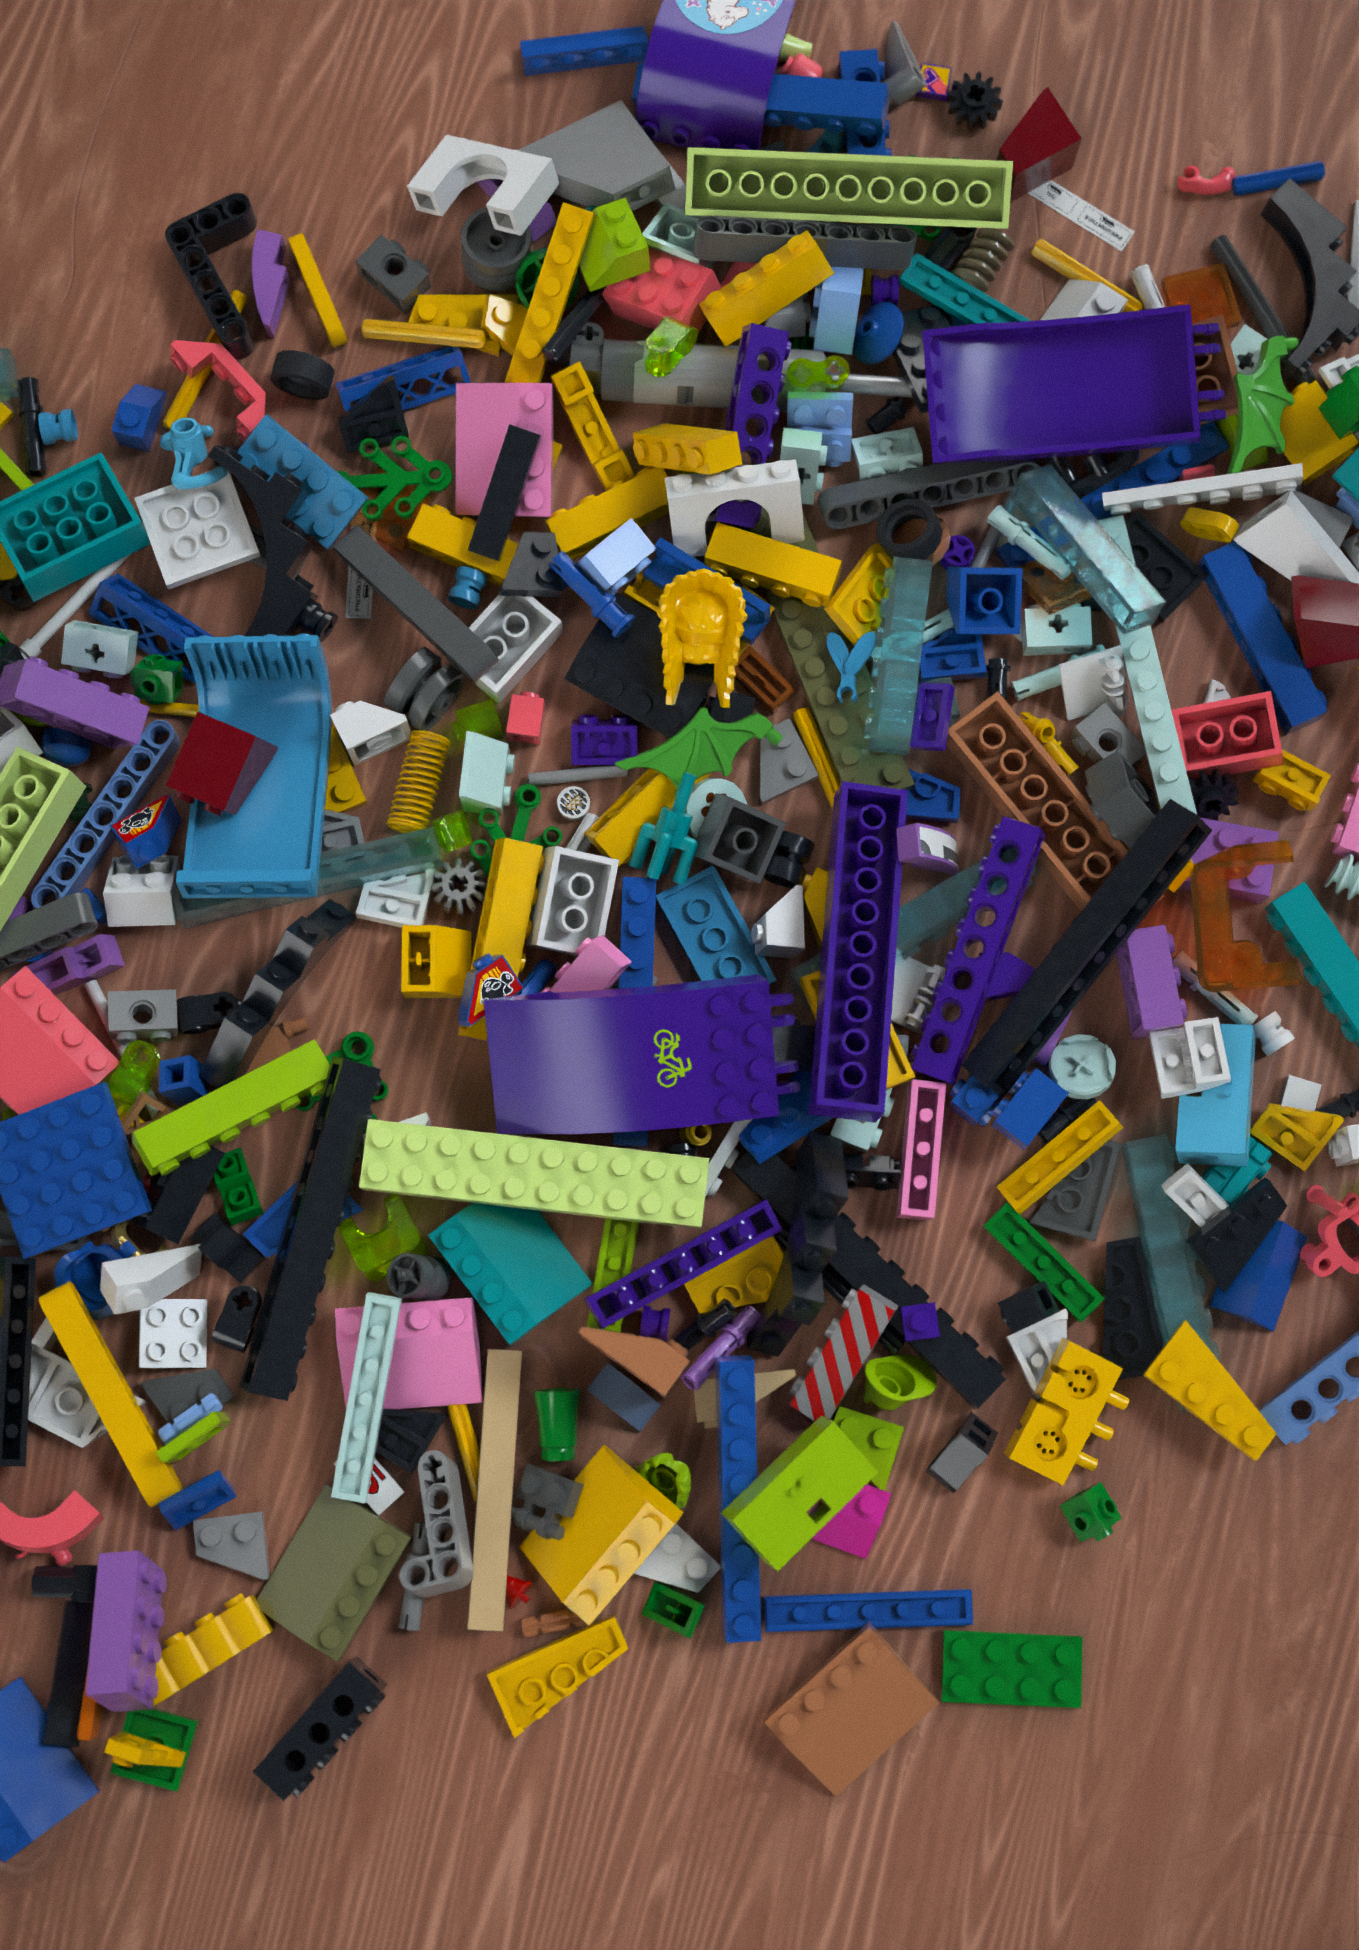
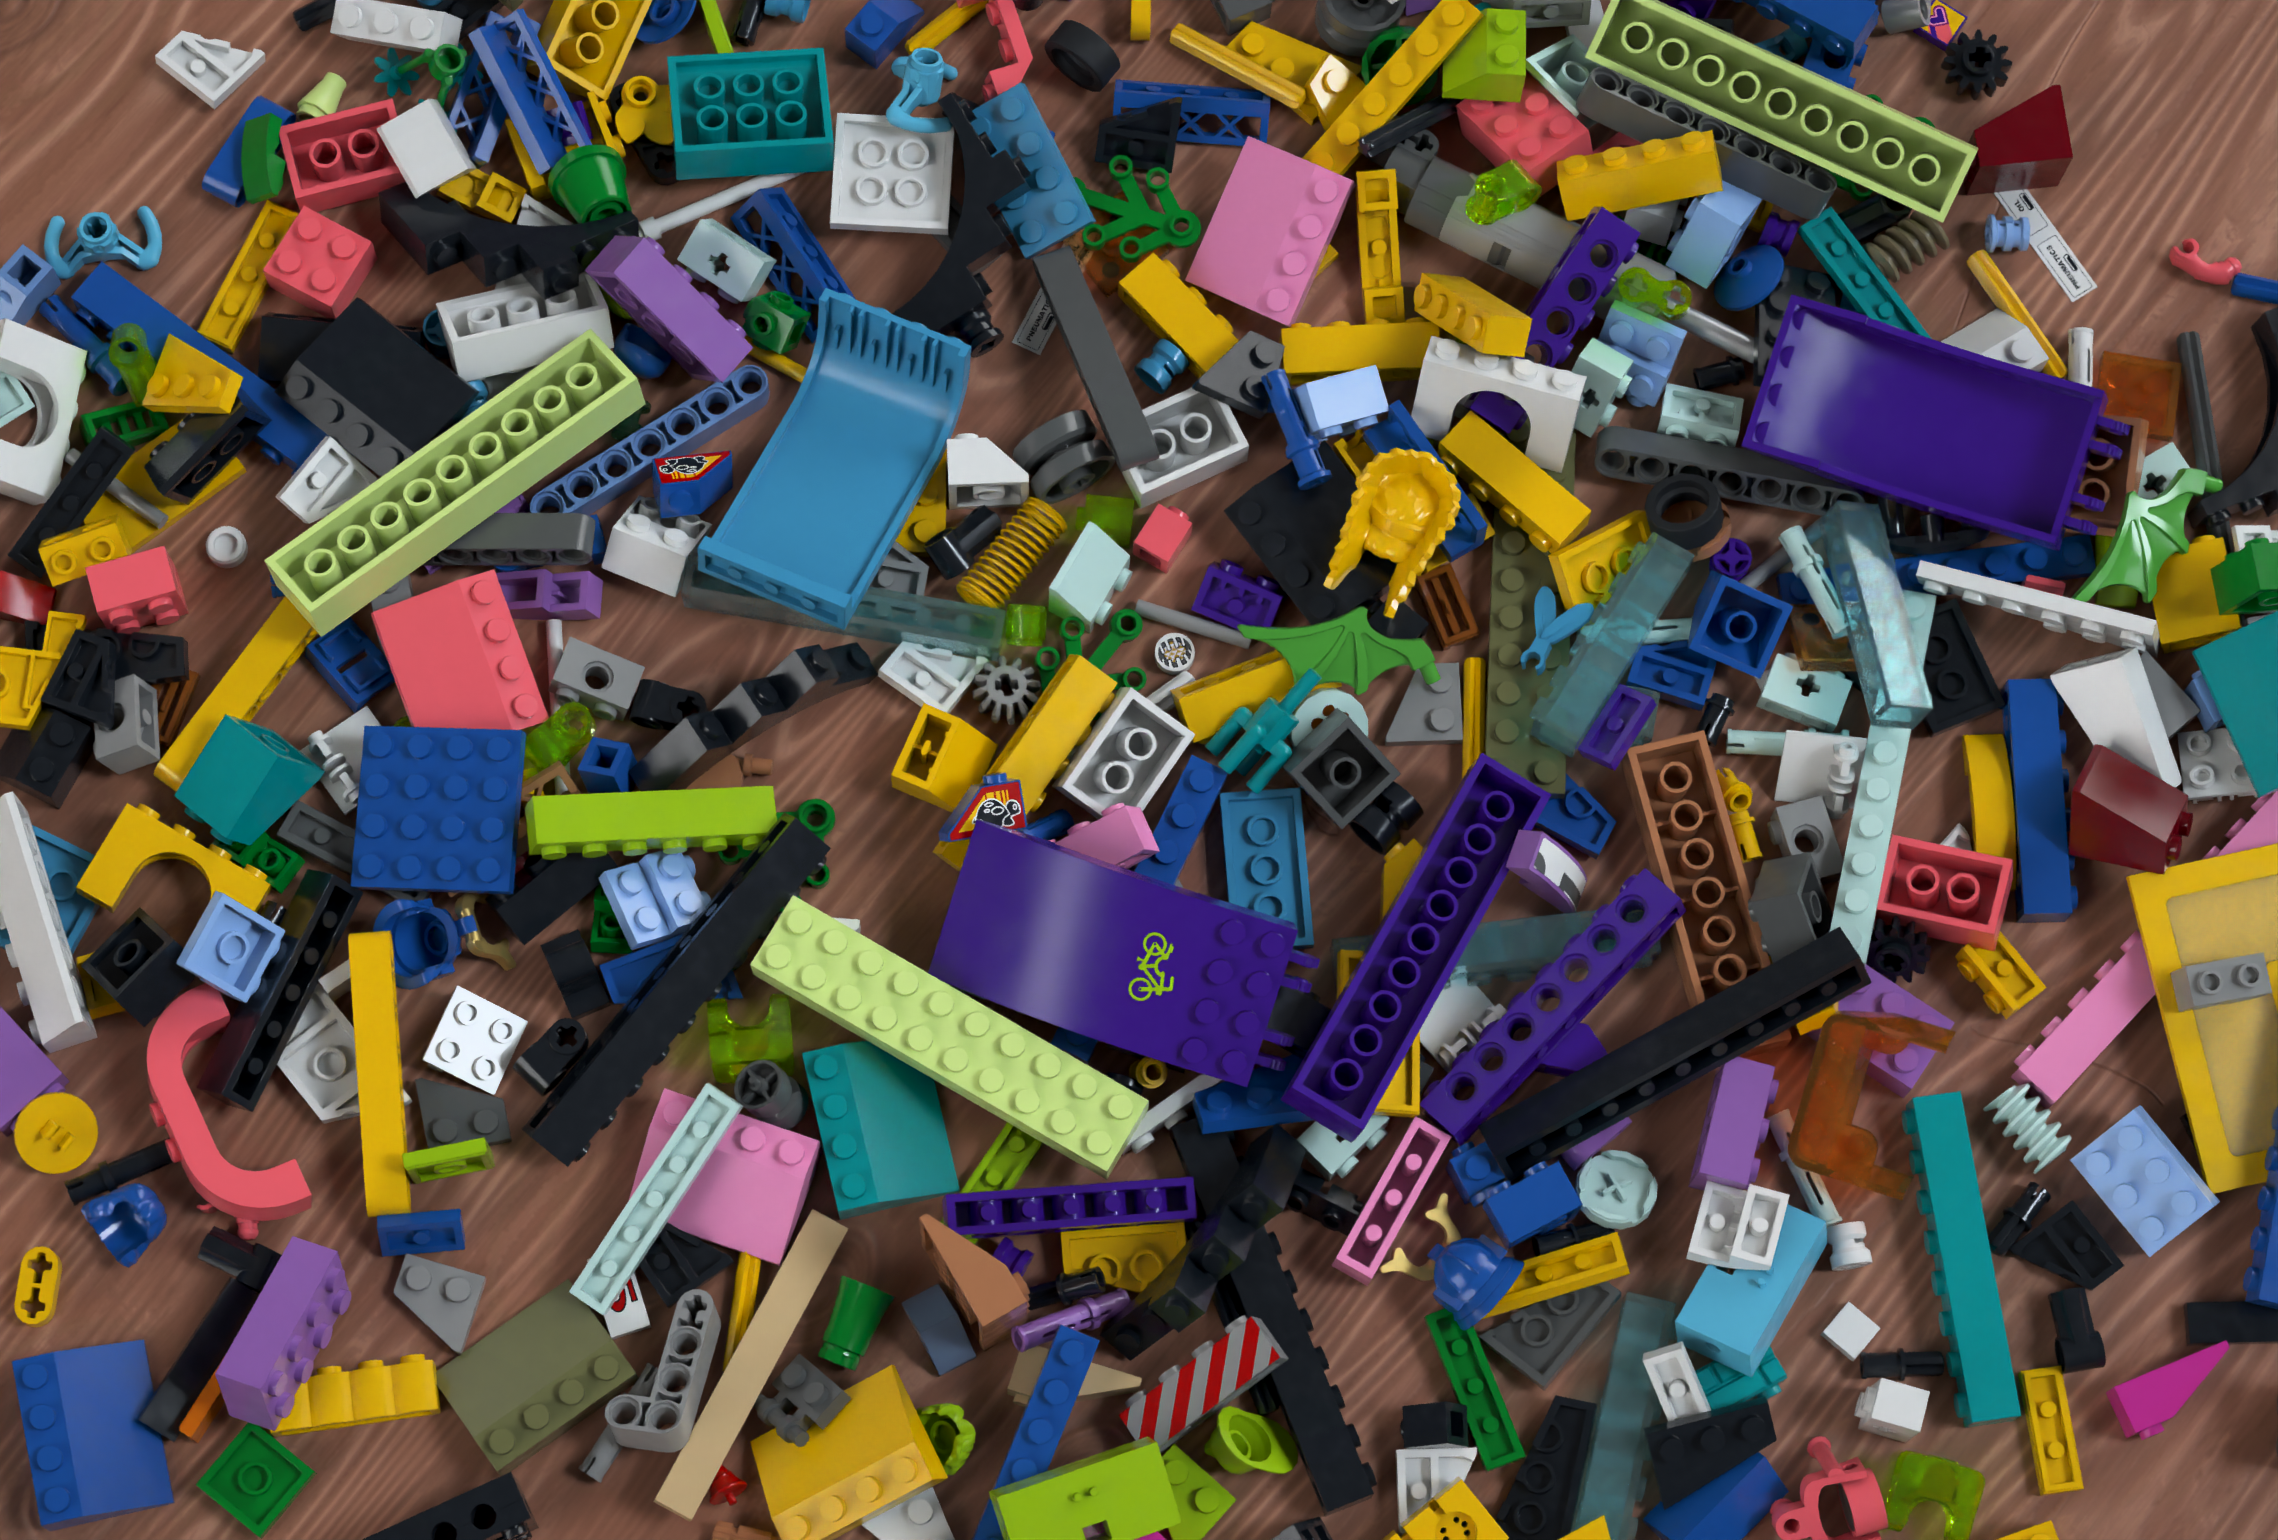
camera: 20 degrees right, 5 degrees down
white slope [100,1244,202,1315] -> none
yellow wing [104,1731,186,1767] -> none
light blue axle [158,1393,223,1444] -> none
dark red slope [166,711,278,817] -> none
black tile [468,424,542,561] -> none
white slope [751,885,805,959] -> none
dark purple plate [900,1302,940,1342] -> none
yellow beam [1180,507,1239,543] -> none
yellow wing [1250,1103,1344,1172] -> none
none -> light blue plate [598,850,711,950]
none -> black piece [924,505,1003,580]
none -> blue helmet [1378,1193,1524,1330]
none -> yellow slope [1962,734,2016,891]
none -> light blue bush [1984,214,2030,253]

